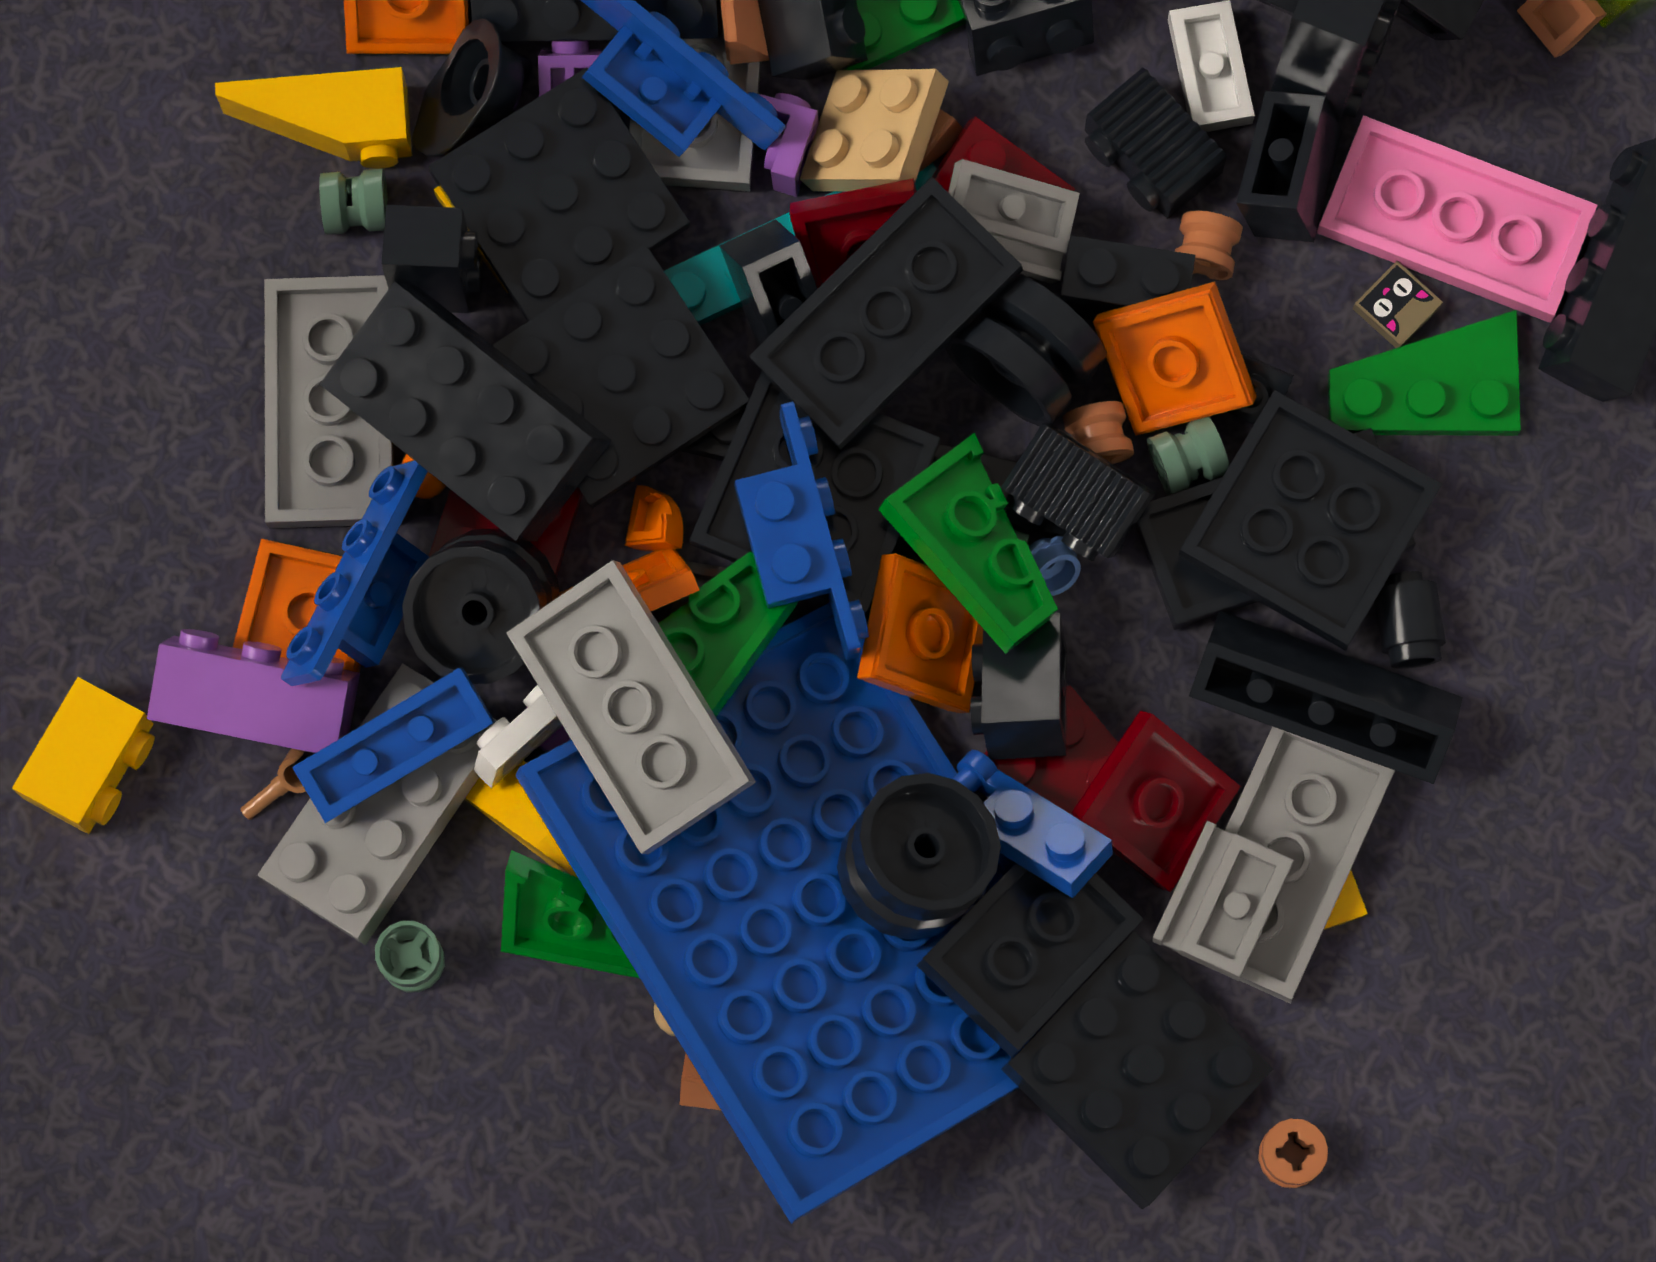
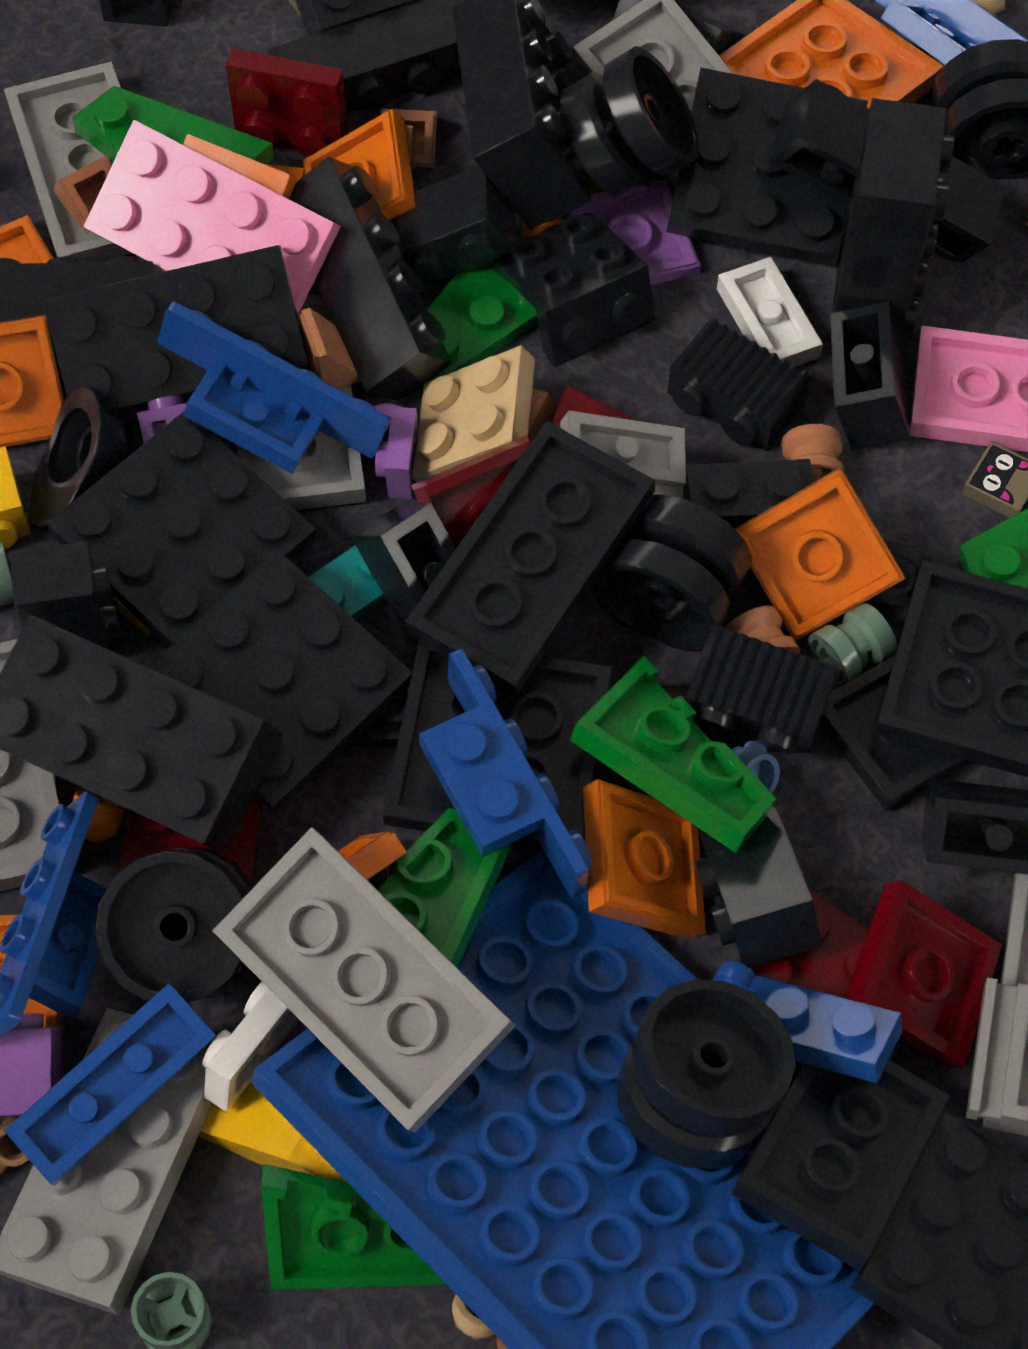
camera: 15 degrees left, 15 degrees down
orange tile [625,485,683,551] -> none

